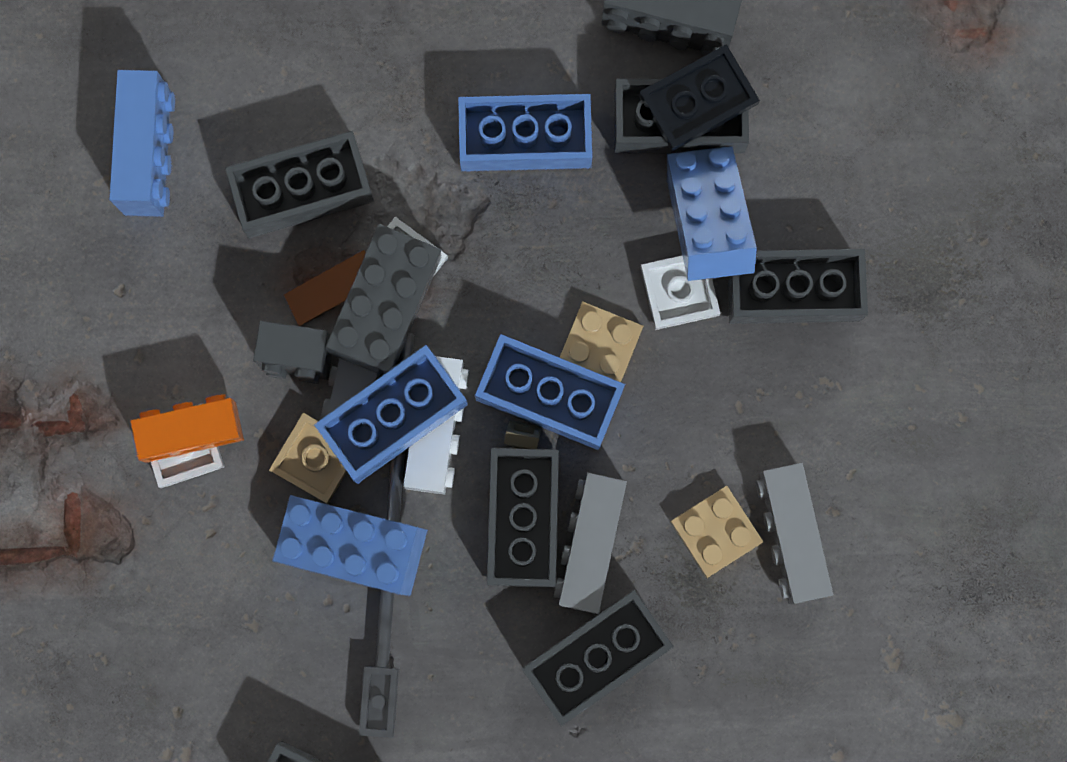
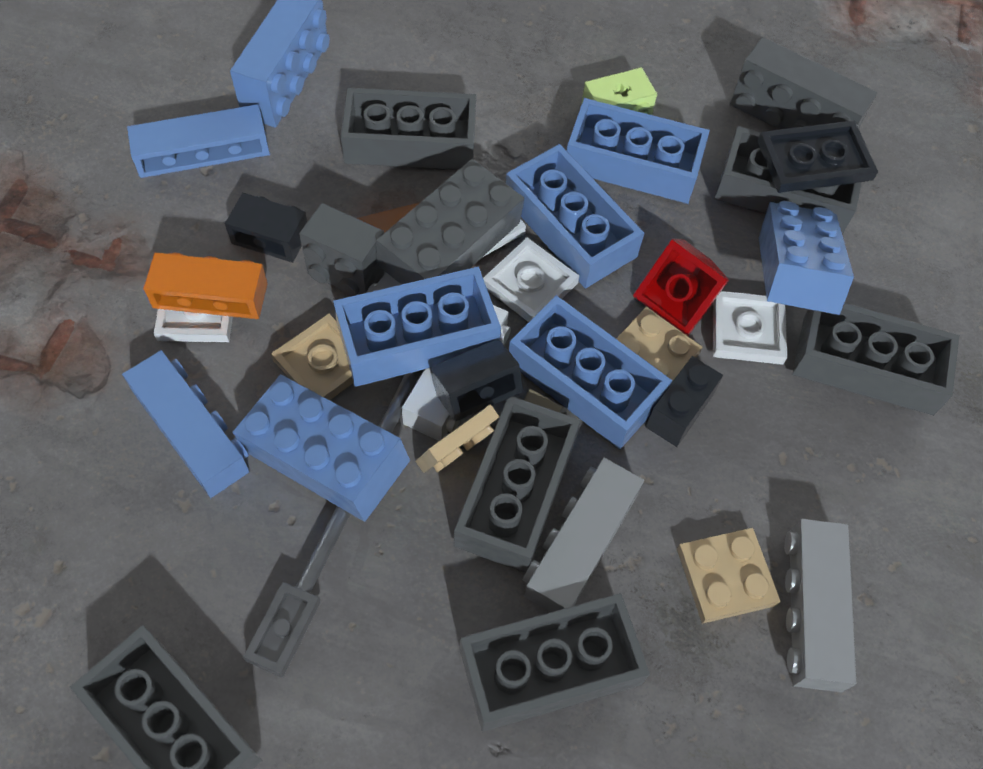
camera: 15 degrees right, 20 degrees down
none -> medium blue brick [122,350,249,499]
none -> medium blue brick [127,104,270,178]
none -> black brick [225,192,307,263]
none -> tan plate [415,404,500,473]
none -> black brick [430,339,523,422]
none -> white plate [483,237,579,322]
none -> medium blue brick [506,144,644,289]
none -> yellowish green brick [581,68,657,115]
none -> red slope [633,239,729,336]
none -> black brick [646,356,723,447]

